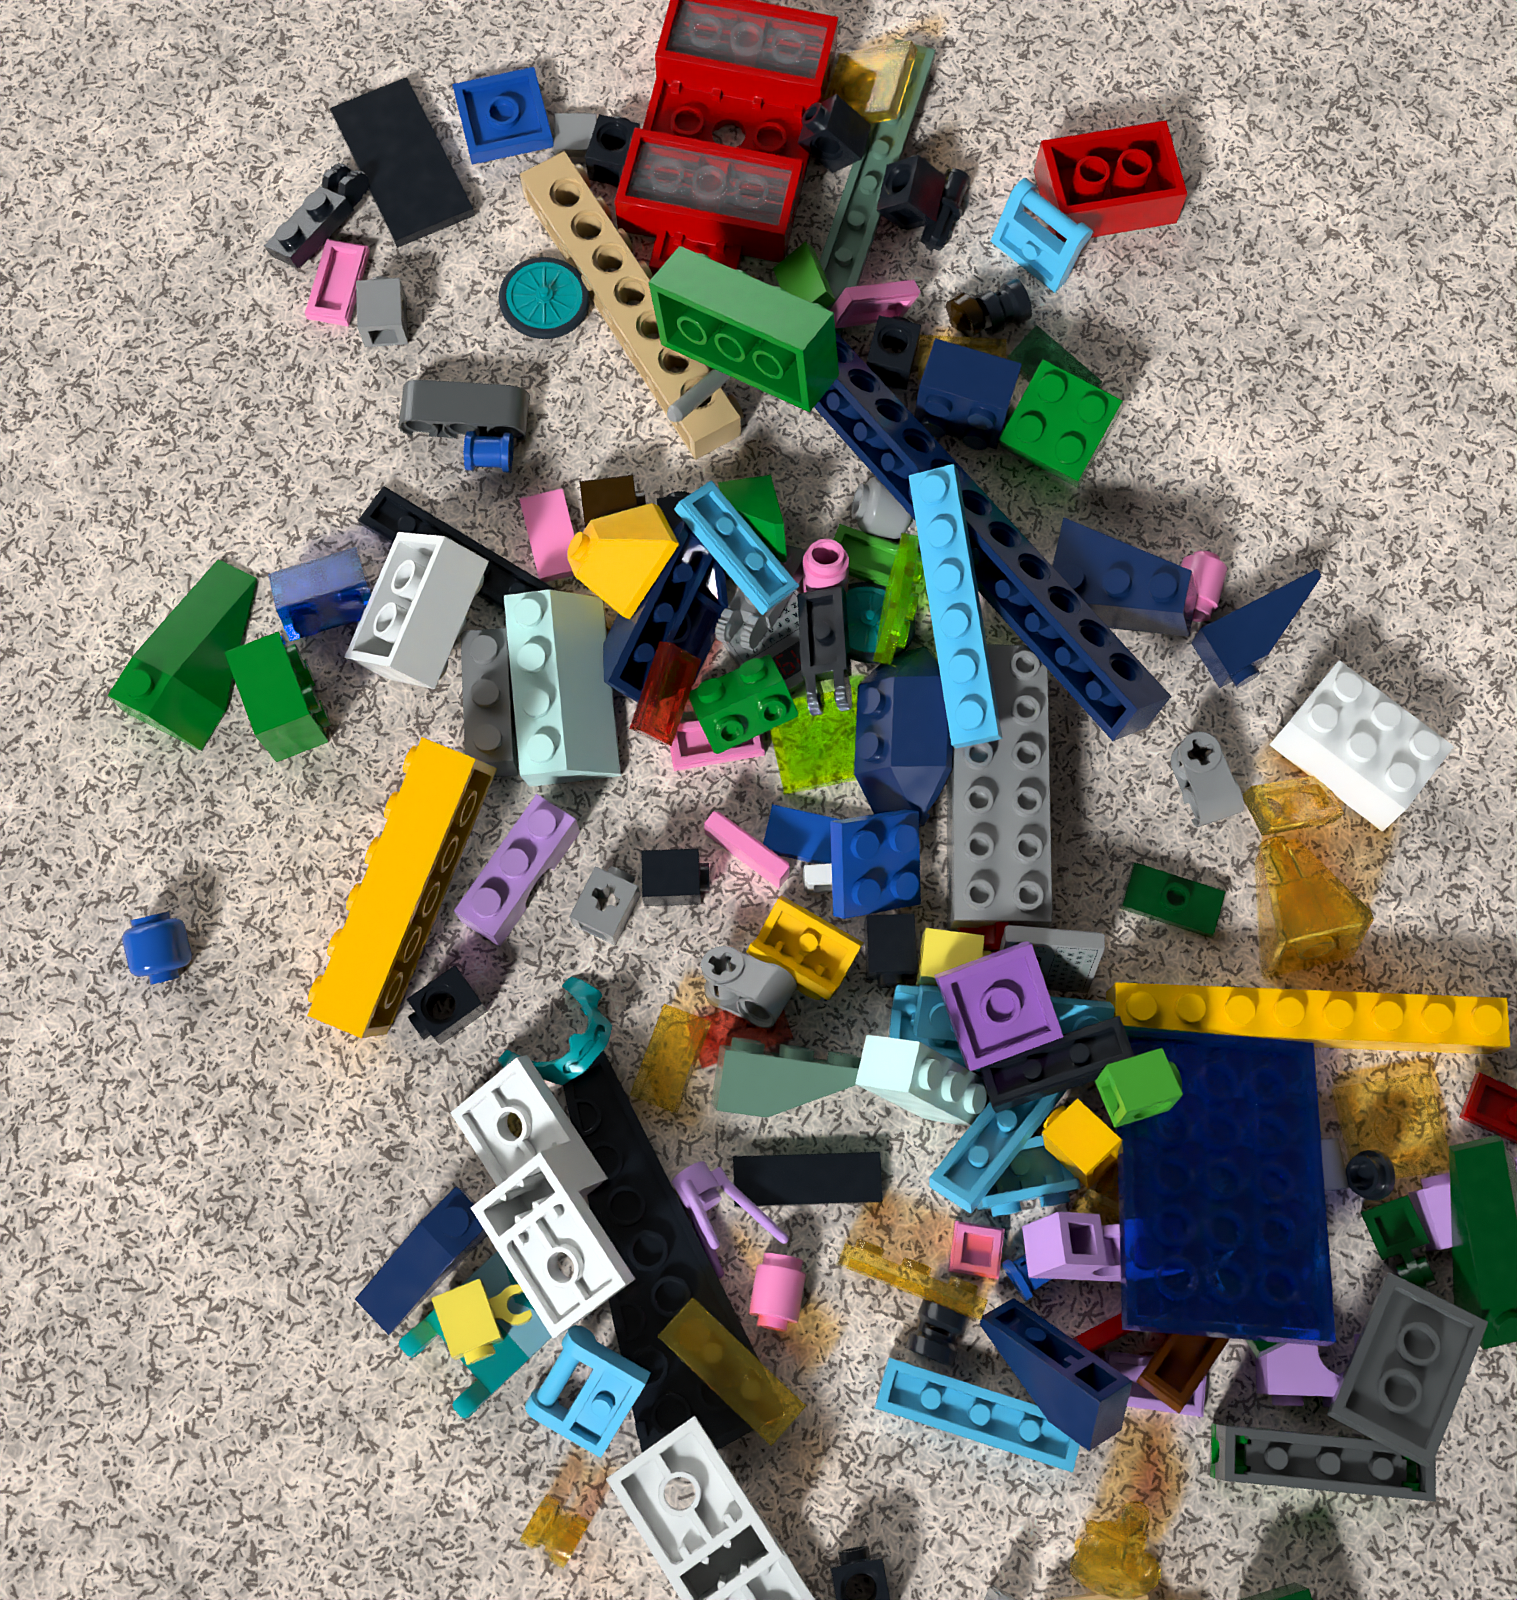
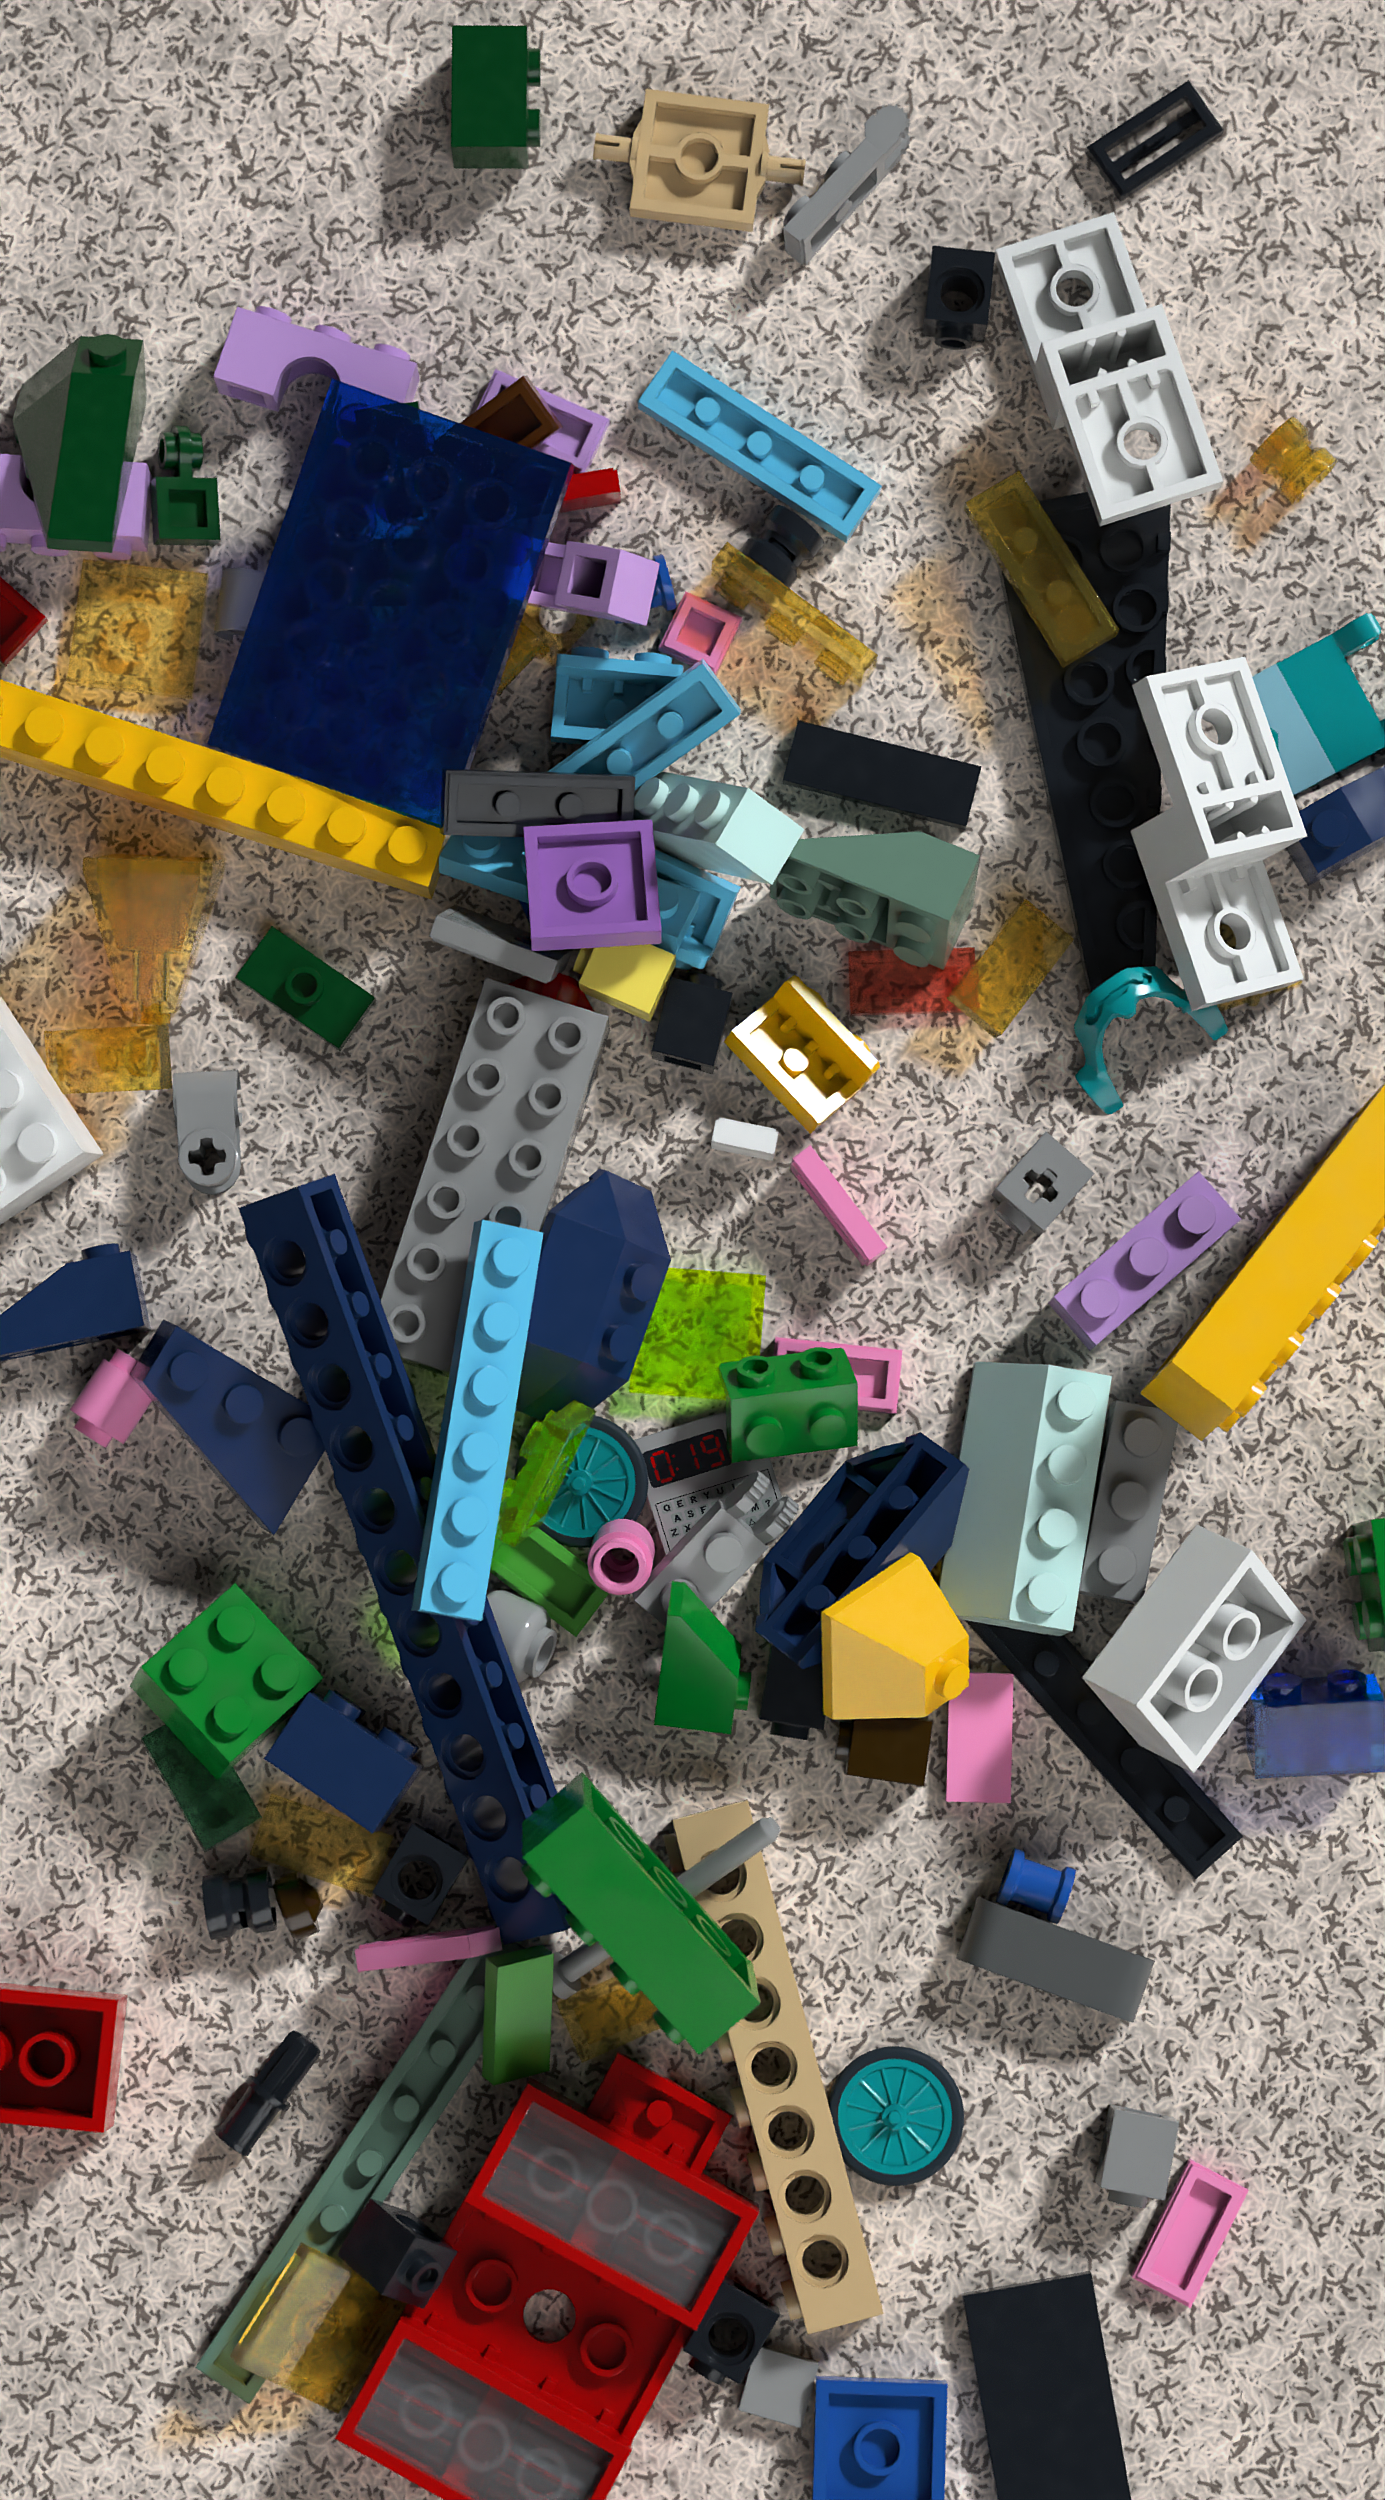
camera: 165 degrees left, 10 degrees up
black hinge [264,163,370,269] -> none
black brick [407,965,488,1045] -> none
light yellow brick [431,1278,533,1365] -> none
medium azure plate [525,1325,651,1458] -> none
clear red tile [629,641,701,746] -> none
black brick [641,848,710,907] -> none
lavender plant [671,1161,789,1278] -> none
medium azure tile [674,480,799,615] -> none
light grey piece [701,946,797,1028] -> none
bright pink brick [749,1253,806,1331] -> none
blue tile [763,804,840,864] -> none
black hinge [797,586,852,716] -> none
blue plate [830,809,921,919] -> none
black brick [876,155,946,230] -> none
dark blue slope [979,1298,1132,1452] -> none
medium azure plate [990,178,1093,293] -> none
yellow brick [1042,1098,1123,1189] -> none
clear yellow hair [1070,1501,1161,1599] -> none
bright green brick [1095,1048,1183,1128] -> none
dark grey piece [1210,1423,1436,1502] -> none
dark grey plate [1327,1272,1488,1468] -> none
black plate [1346,1150,1395,1201] -> none

